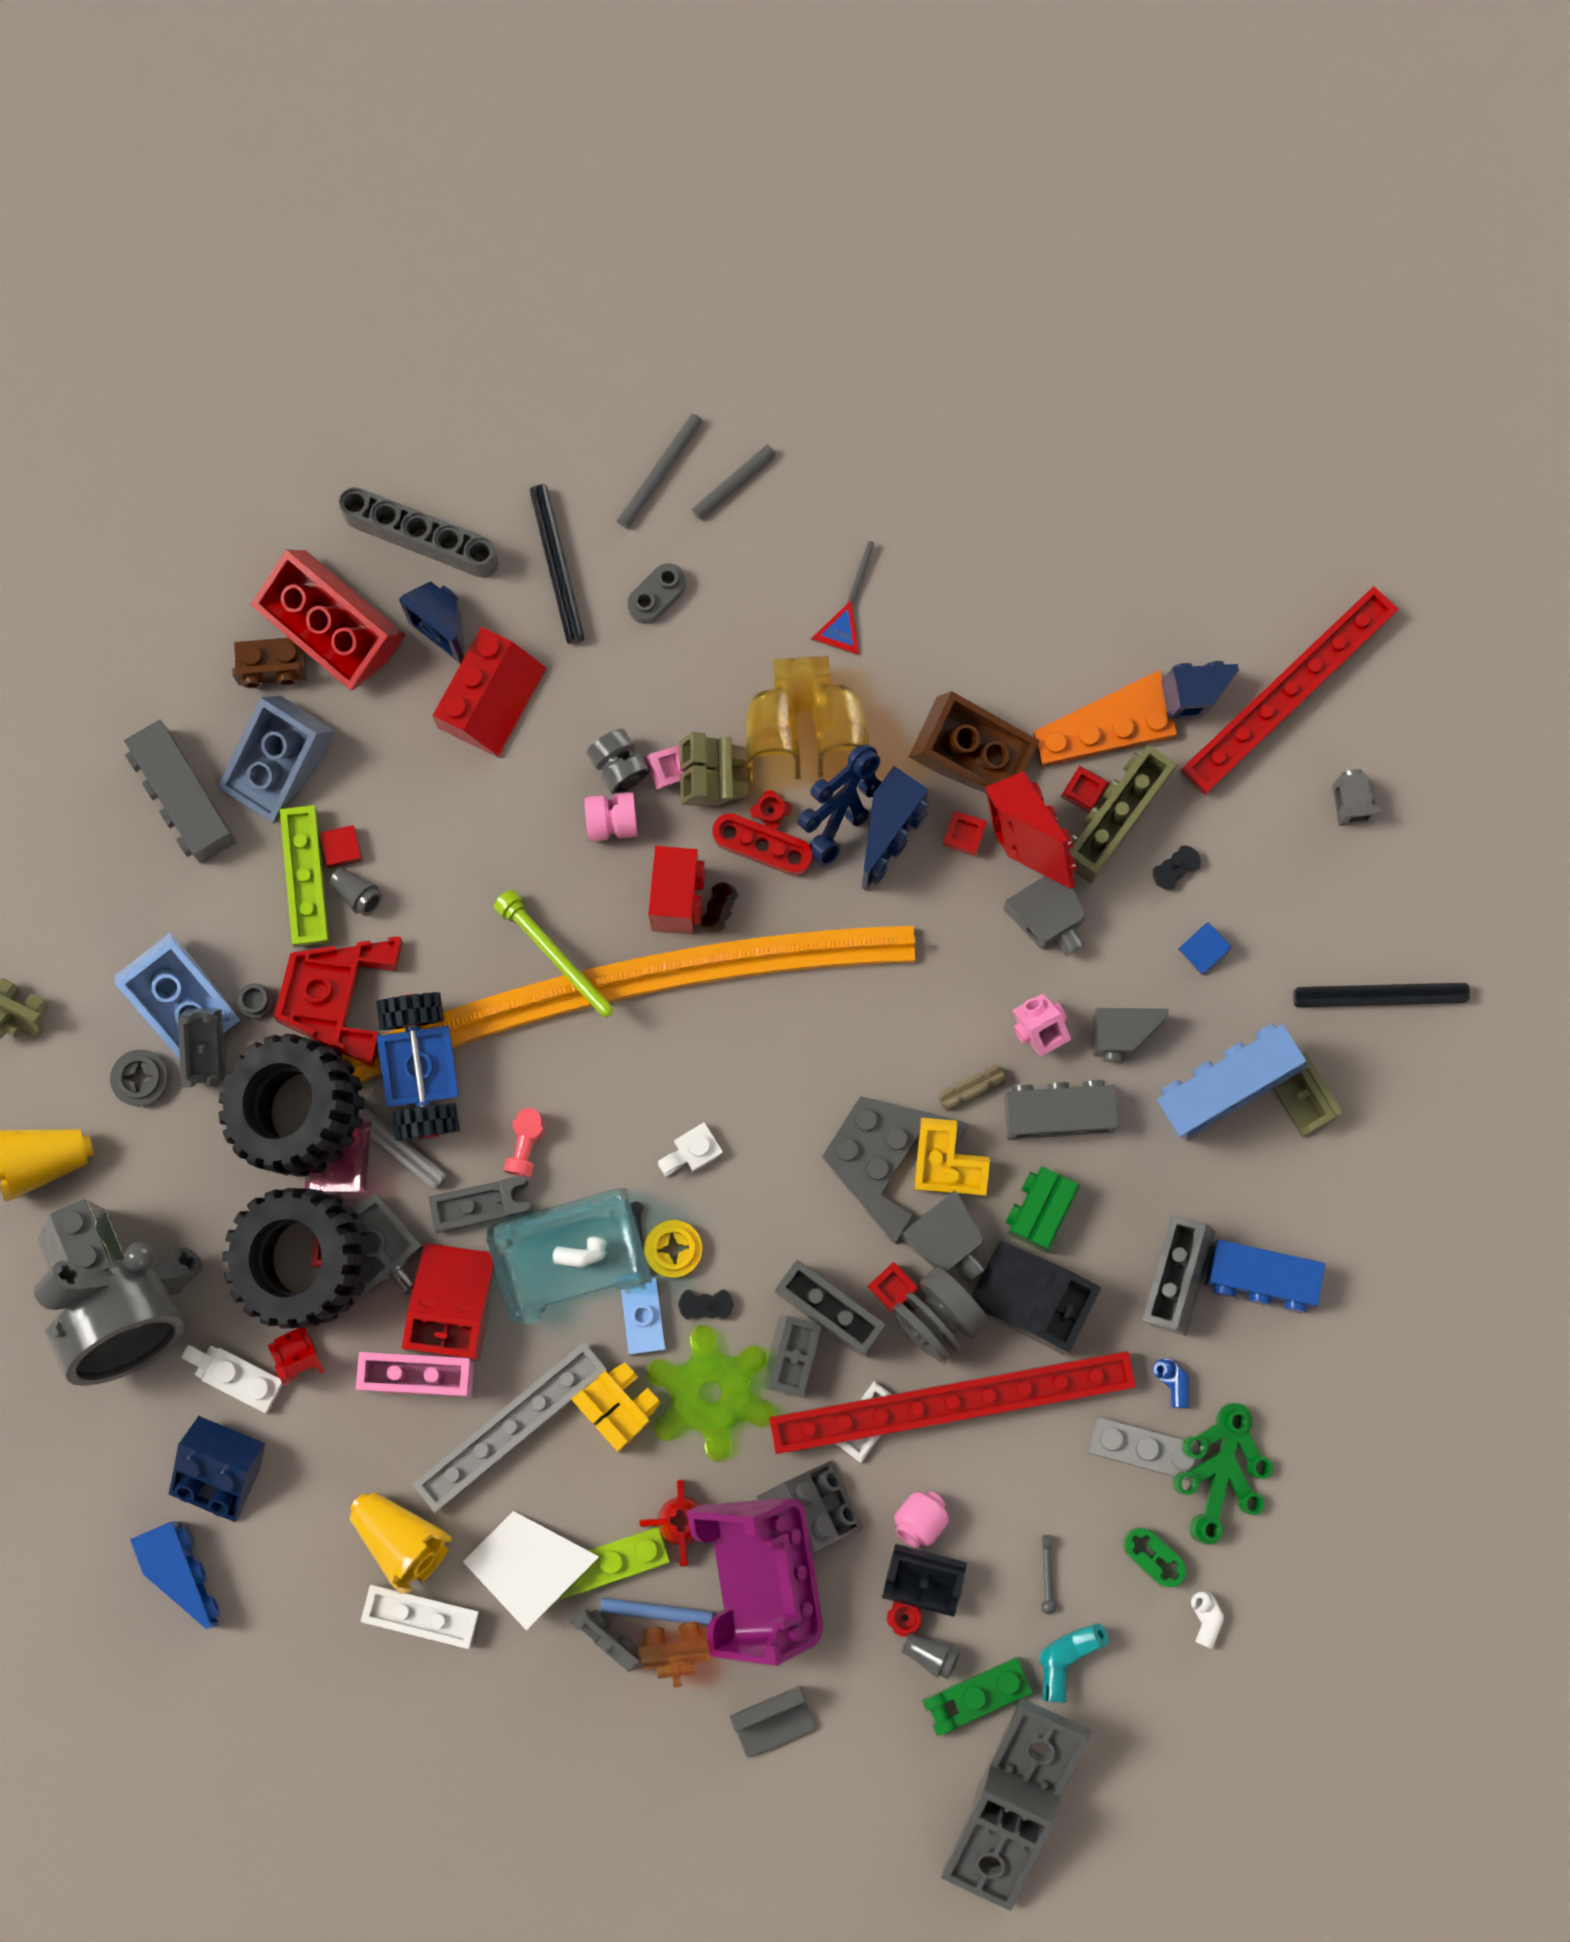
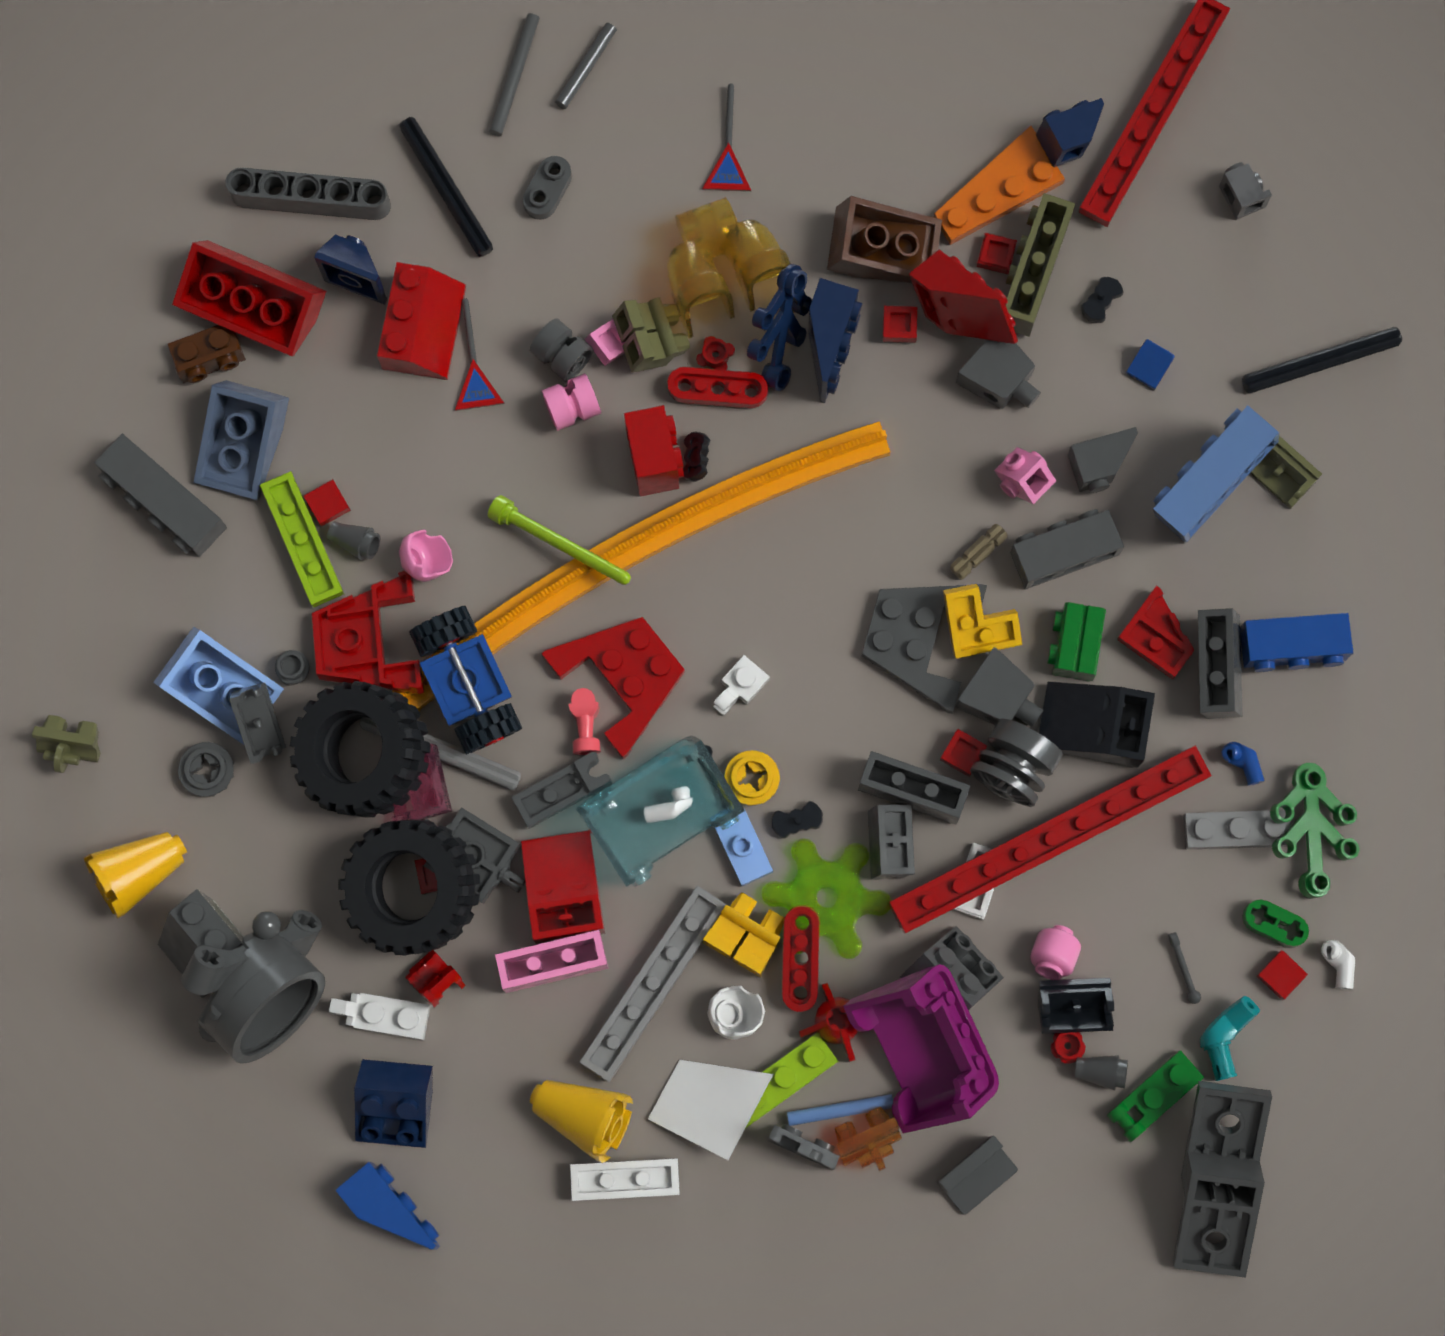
camera: 15 degrees left, 0 degrees up
none -> bright pink hair [399,530,453,582]
none -> piece [455,298,505,411]
none -> red wing [541,617,685,759]
none -> white hair [707,986,765,1040]
none -> red plate [782,905,820,1012]
none -> red wing [1117,586,1195,680]
none -> red tile [1257,950,1308,1001]

